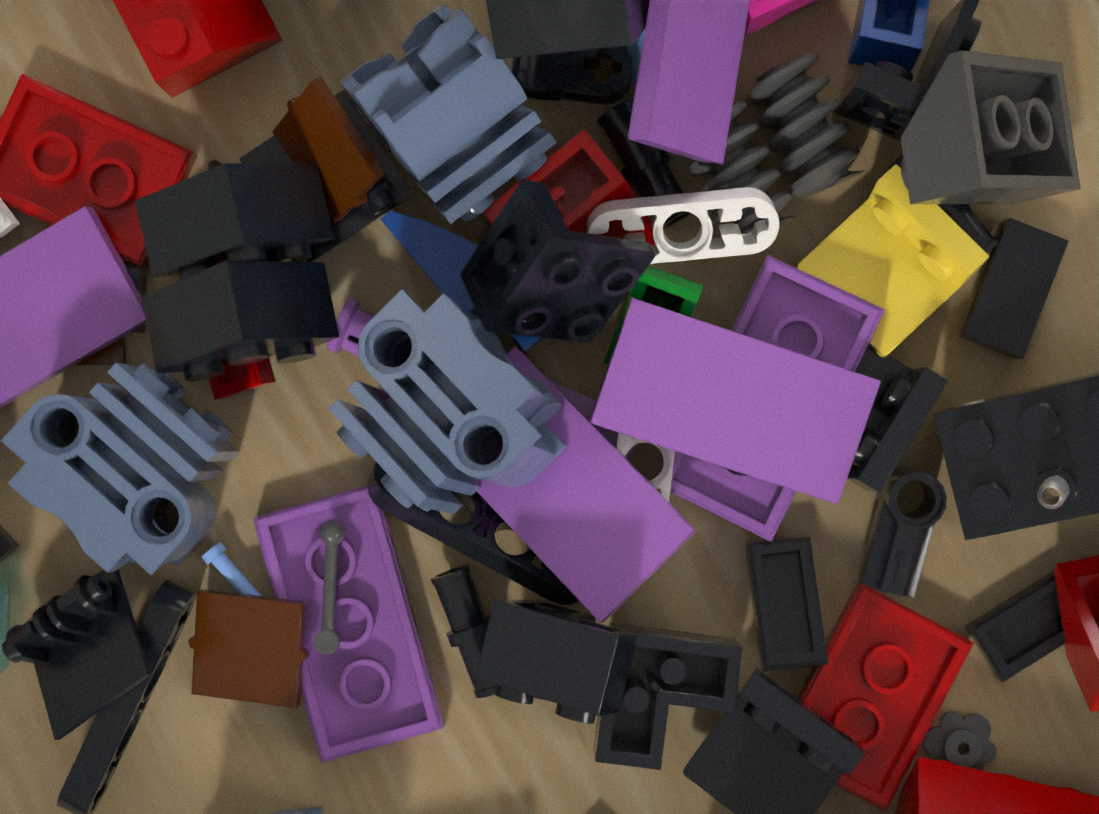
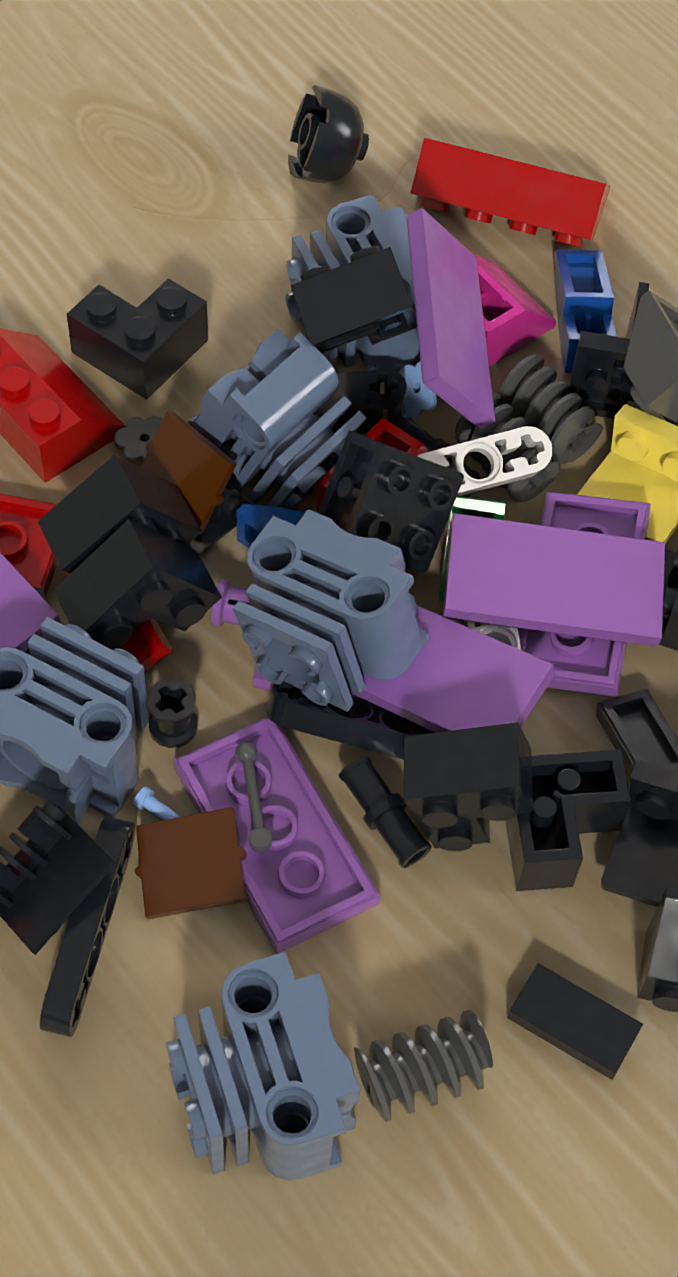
camera: 15 degrees left, 30 degrees down
none -> dark grey plant [114,416,163,461]
none -> black bush [146,678,198,748]

